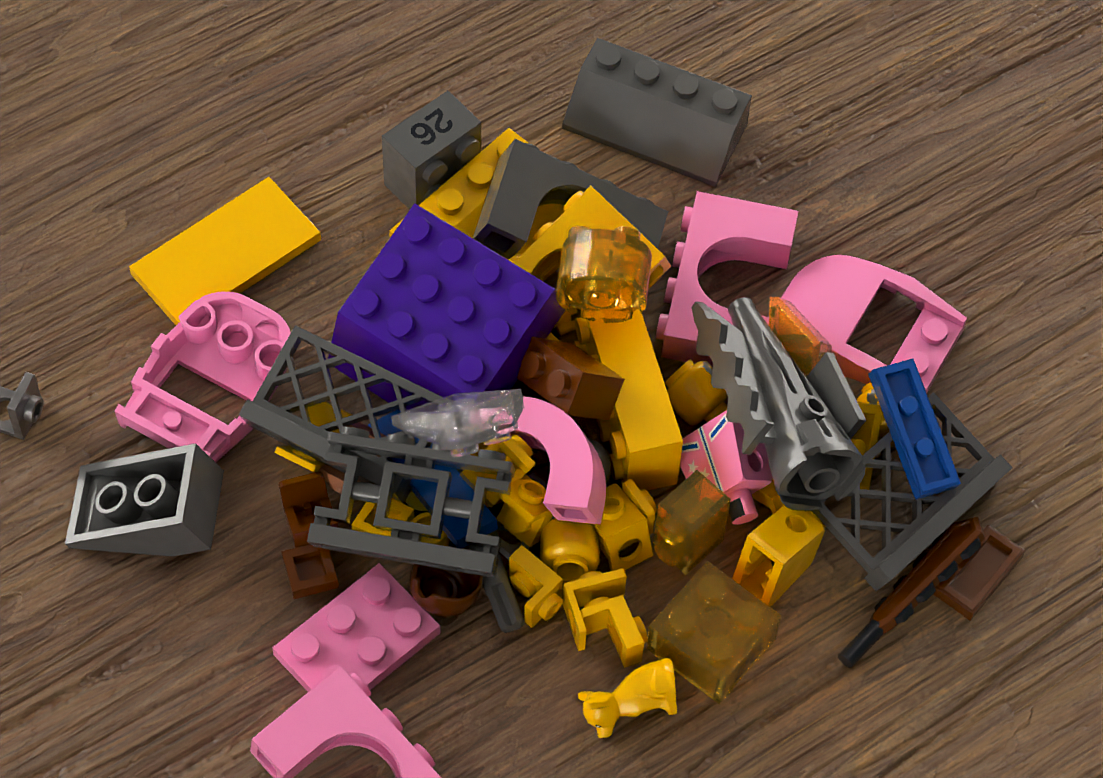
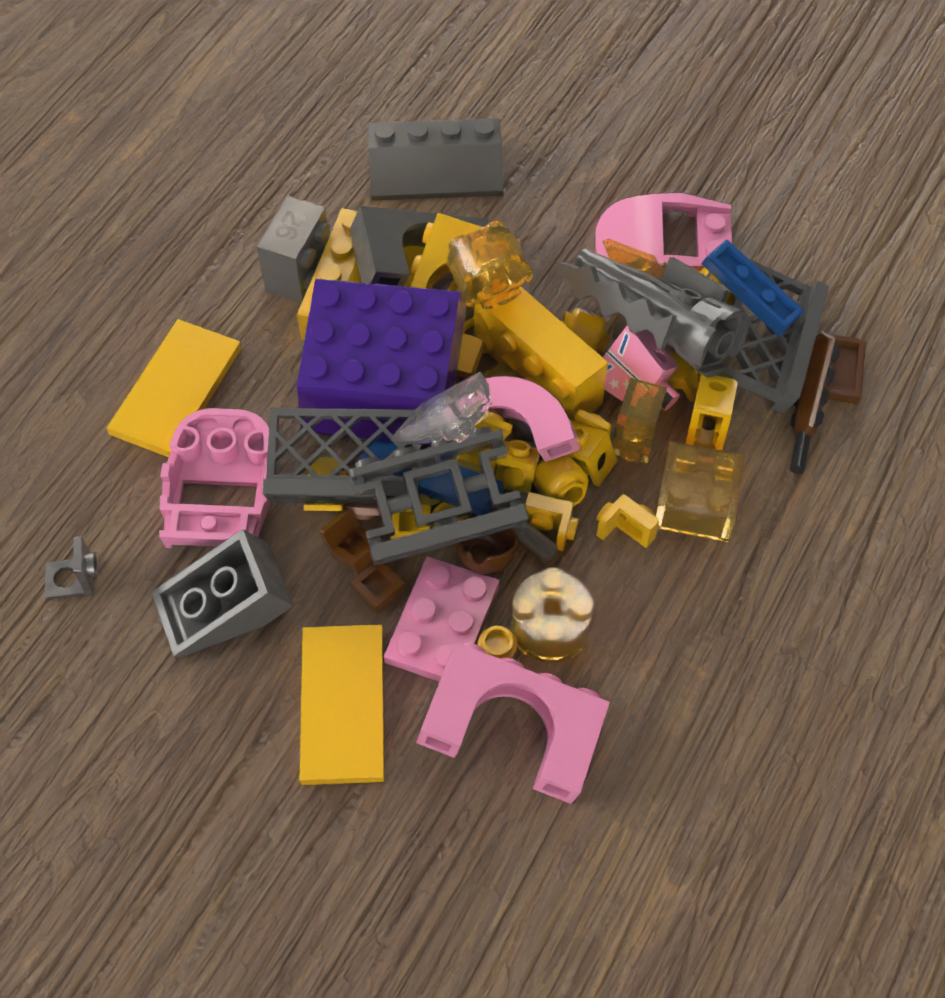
camera: 25 degrees left, 0 degrees up
reddish brown brick [517,336,625,421] -> none
yellow bracket [562,568,627,651] -> none
yellow animal [578,658,677,739] -> none
bright pink arch [656,191,798,367] -> none
none -> yellow tile [300,625,384,785]
none -> yellow plate [477,626,517,659]
none -> clear yellow brick [511,567,594,662]

